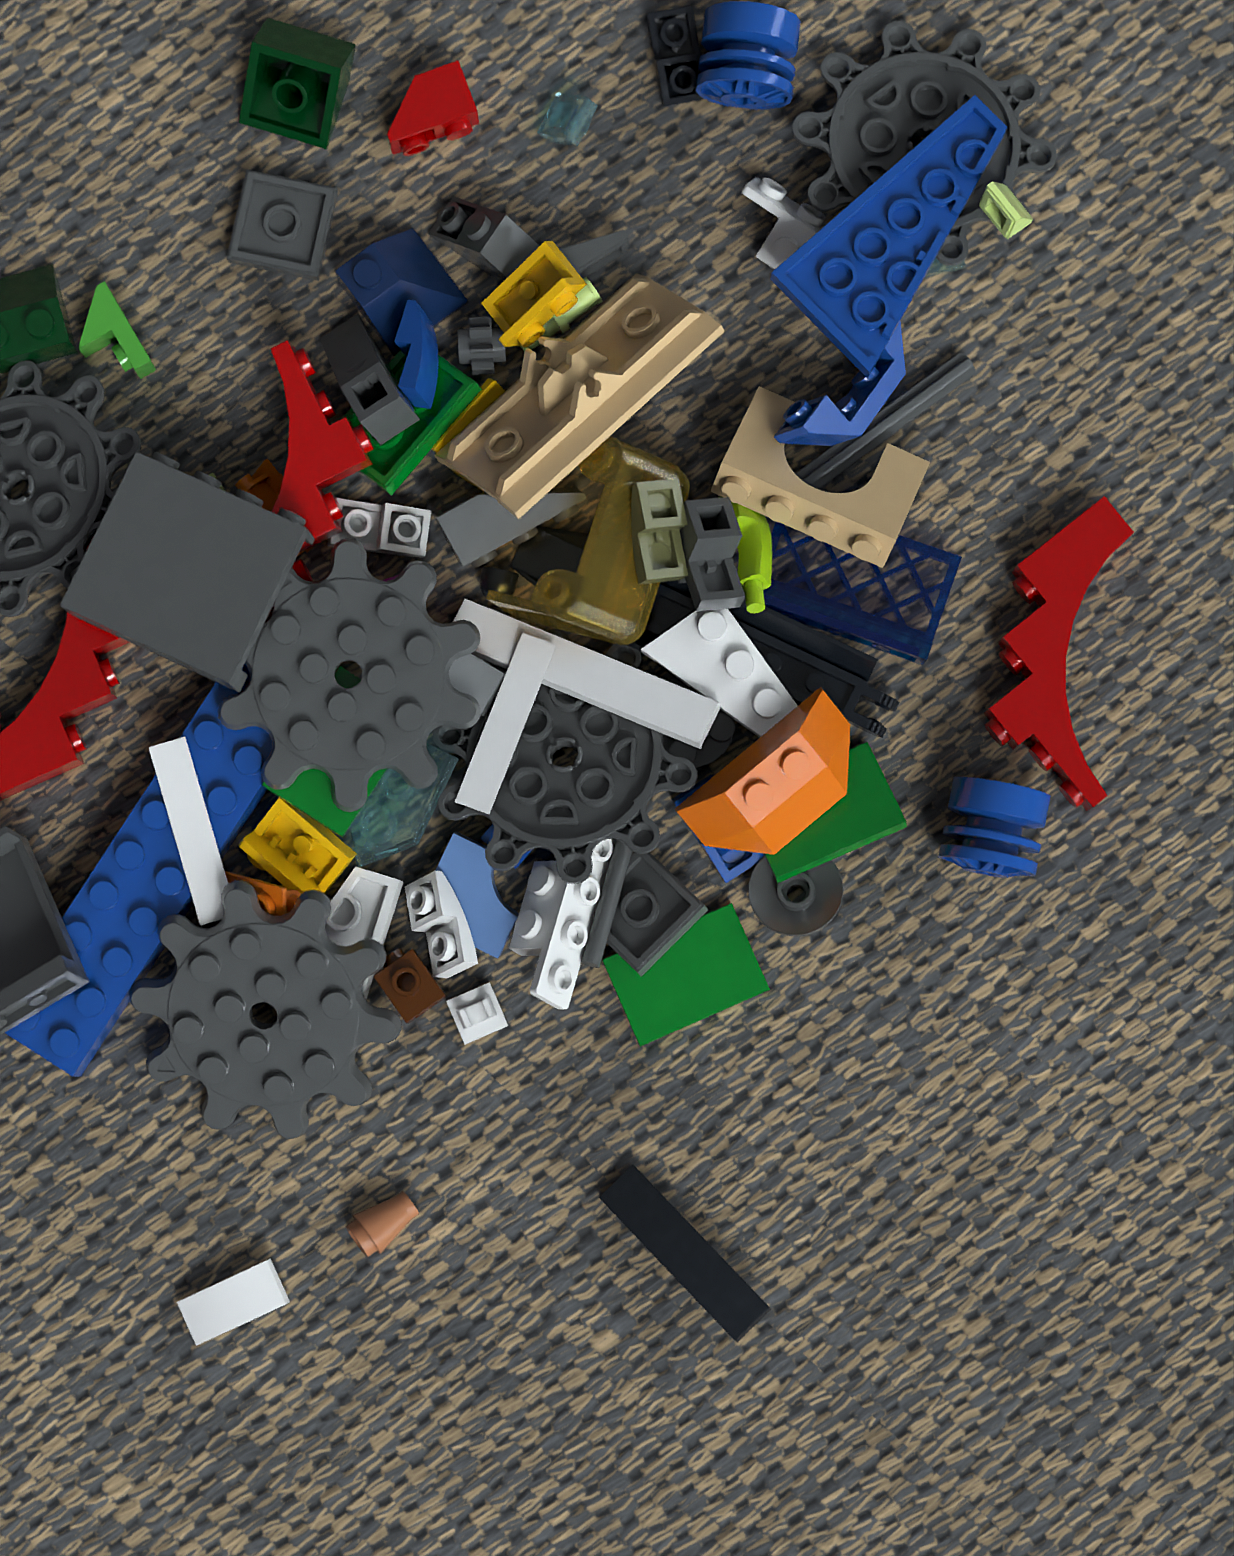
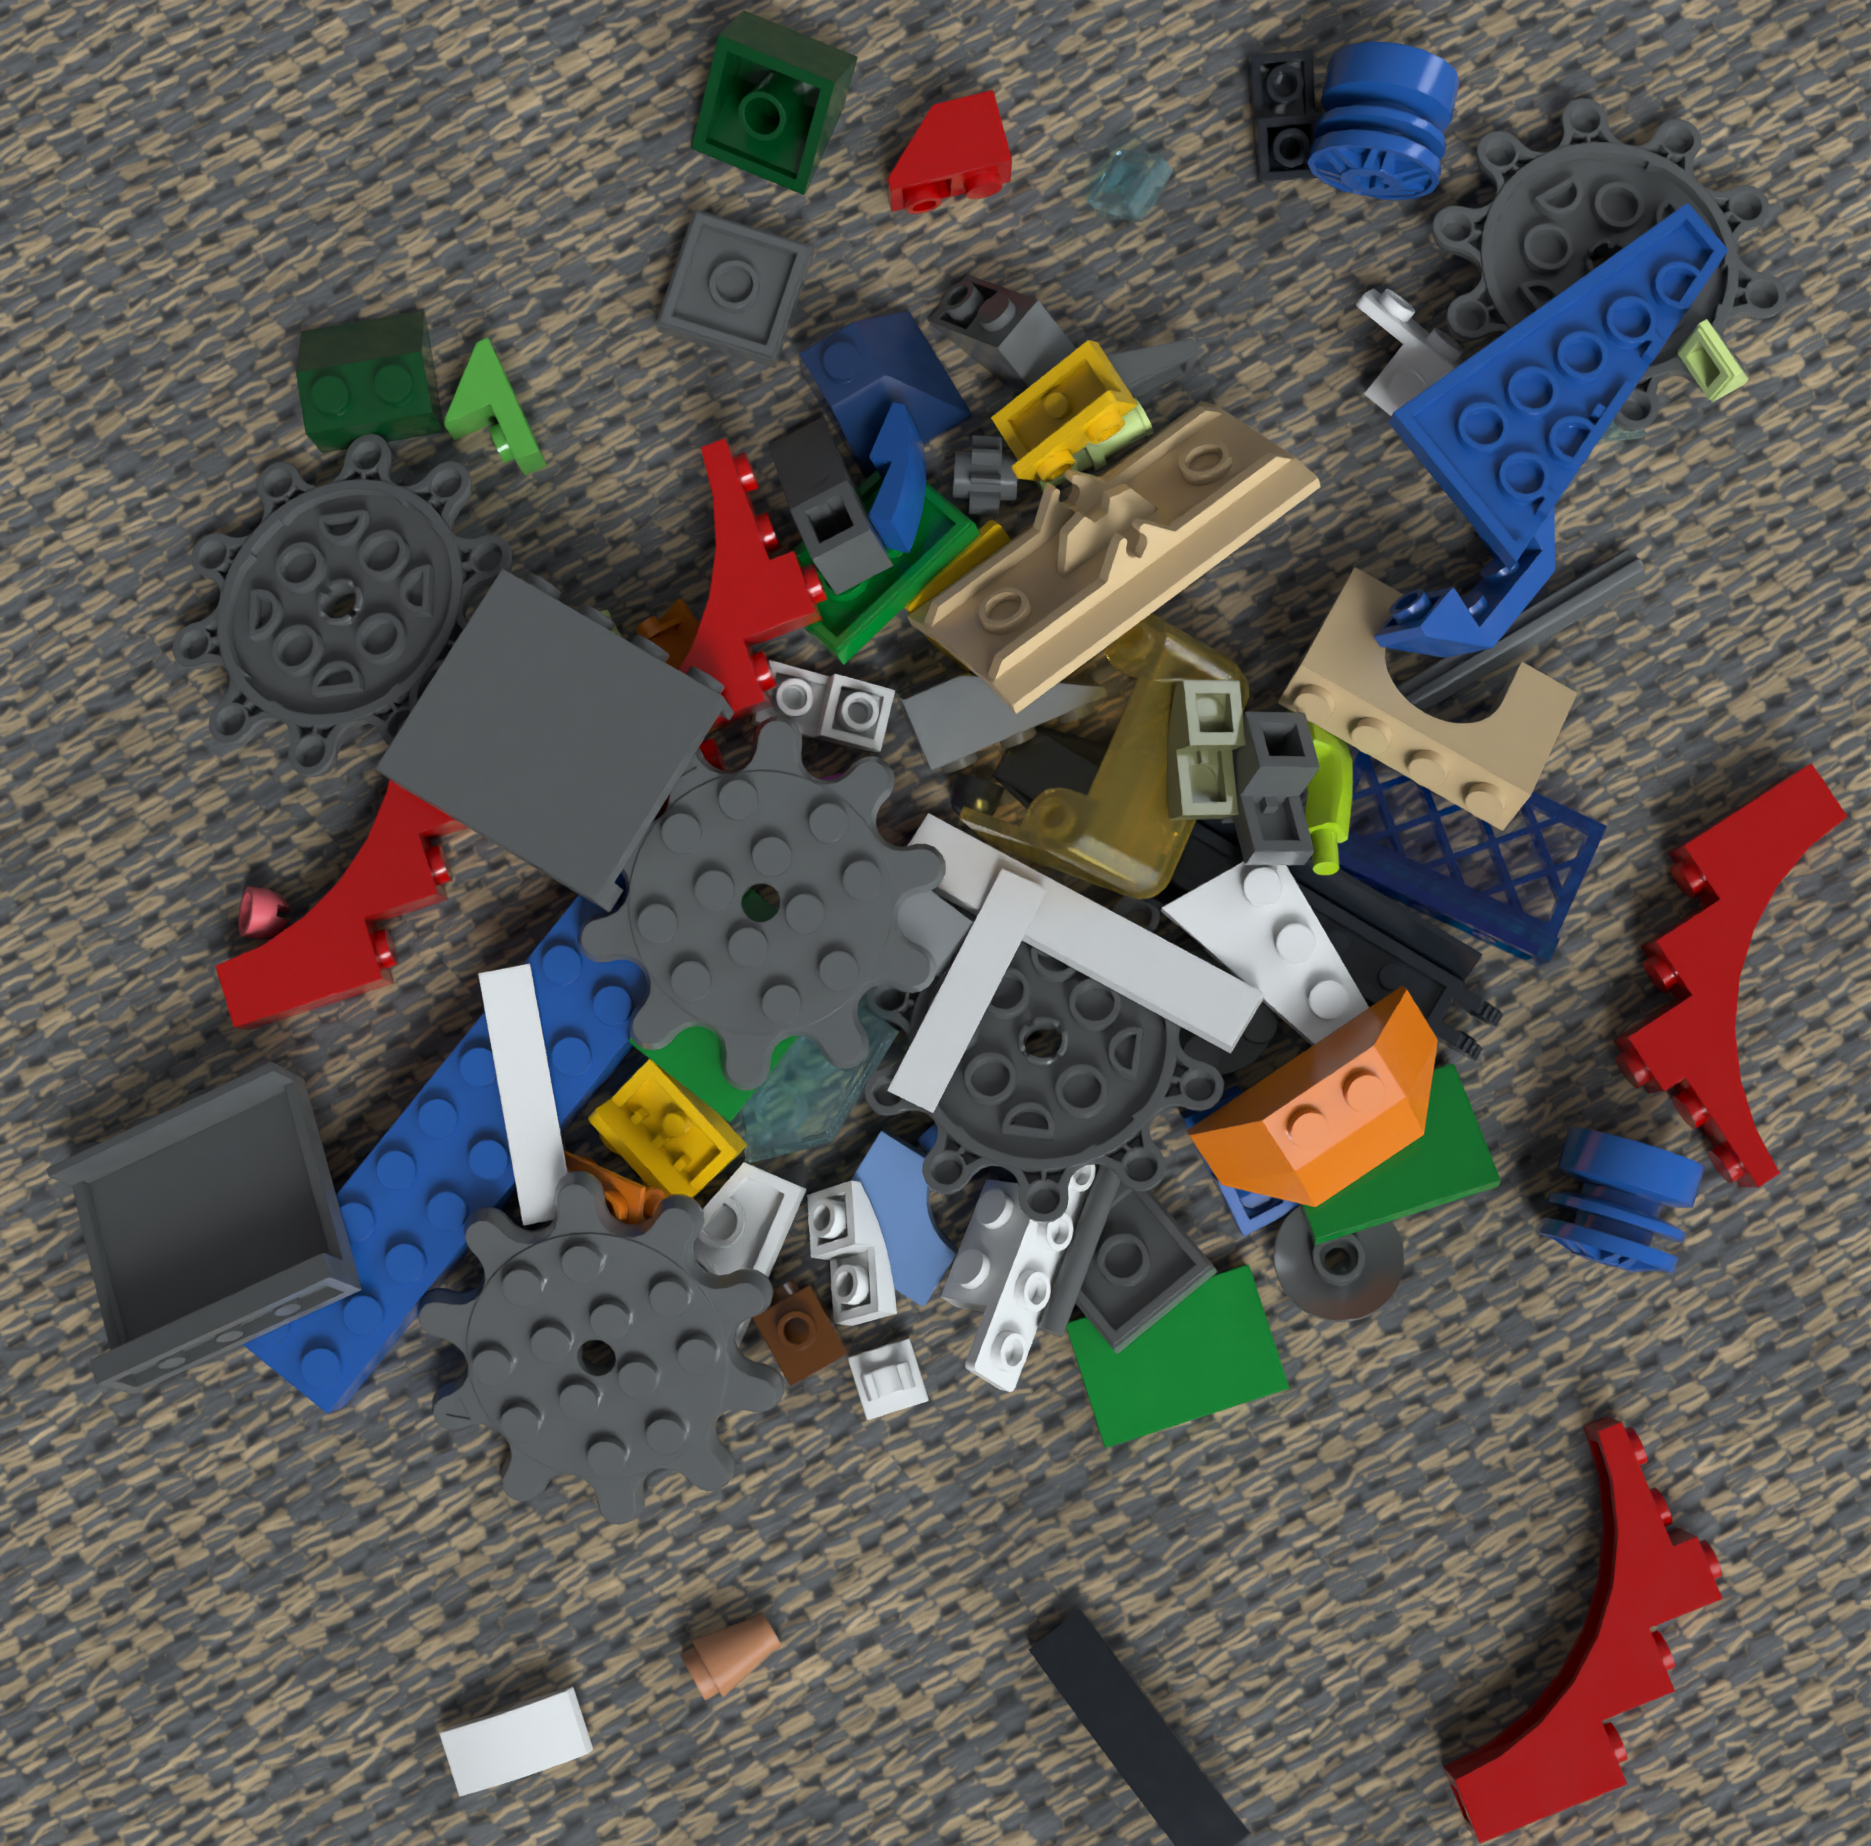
camera: 10 degrees right, 0 degrees up
none -> red arch [1443,1416,1723,1844]

